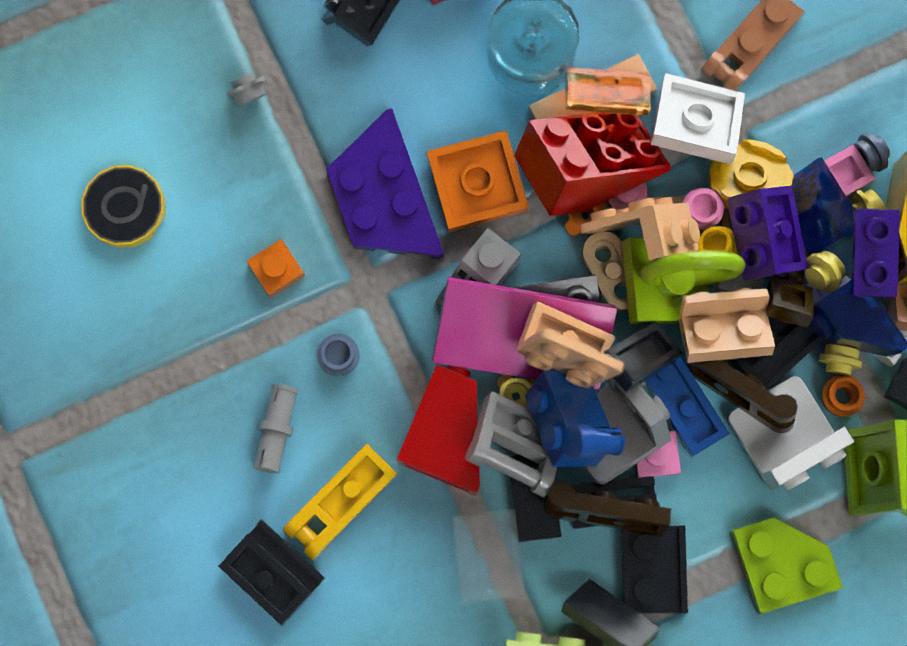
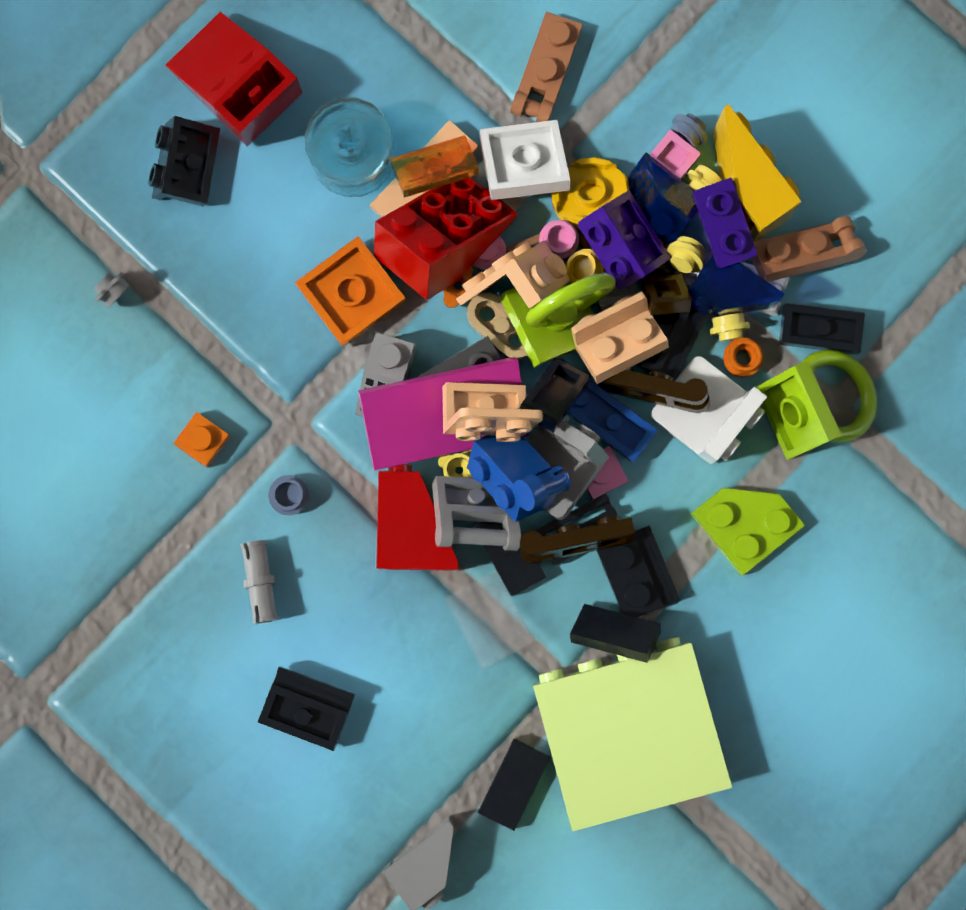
camera: 20 degrees left, 5 degrees up
black tile [81,165,166,248] -> none
yellow plate [282,444,398,561] -> none
dark purple wing [326,108,444,259] -> none

